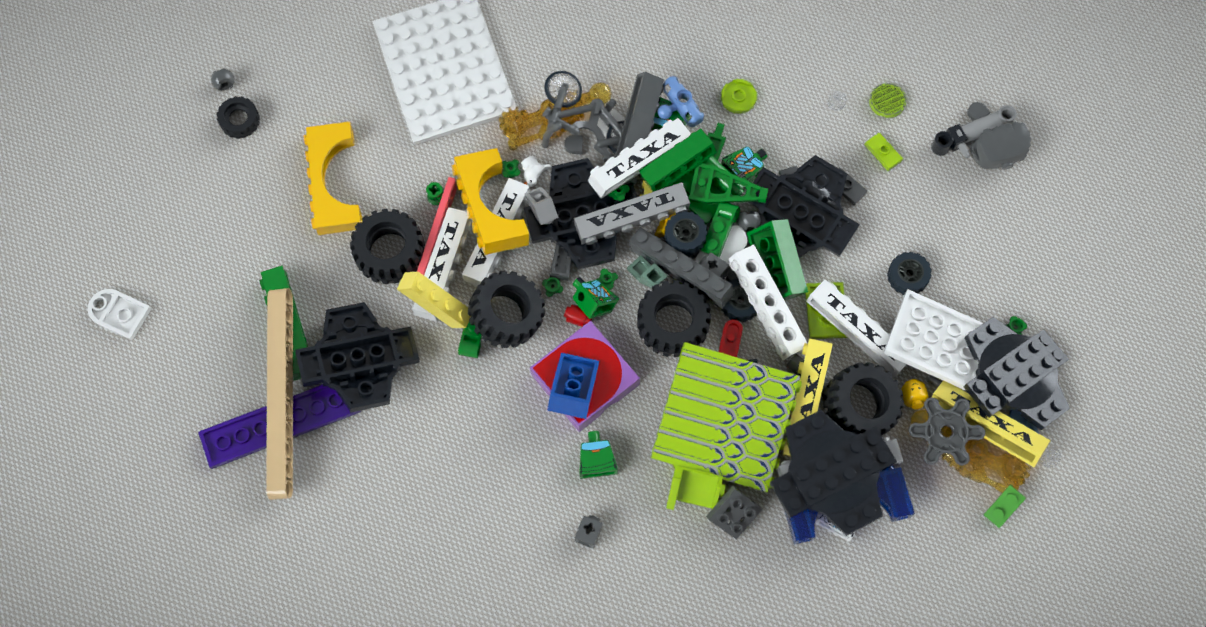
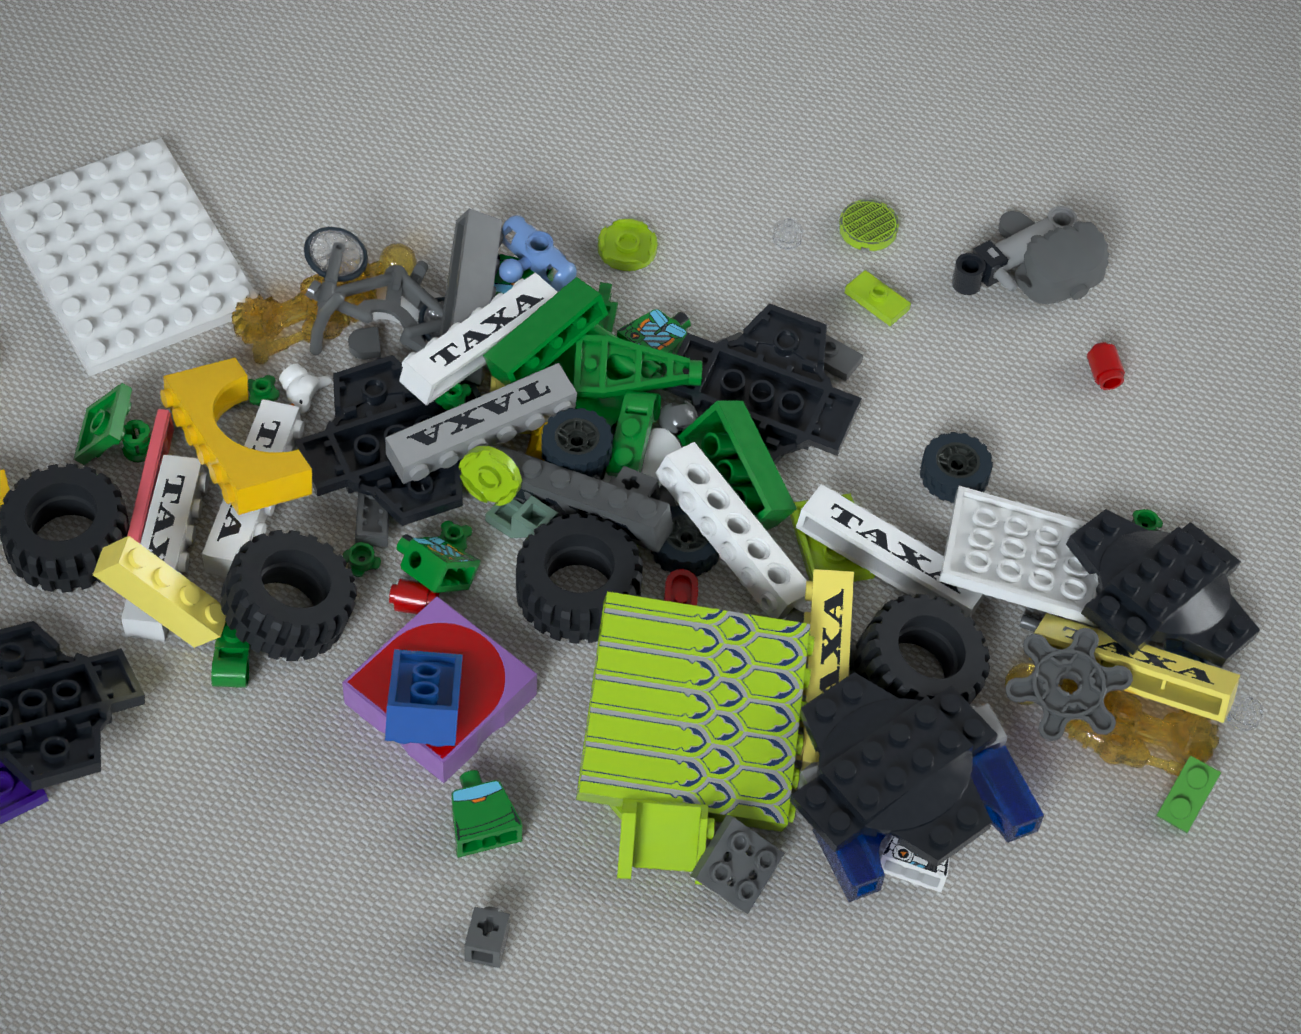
camera: 15 degrees left, 15 degrees down
light grey slope [525,186,558,225] -> none
yellow head [901,379,929,410] -> none
none -> green plate [73,383,132,465]
none -> lime tile [459,446,522,506]
none -> red brick [1086,342,1125,390]

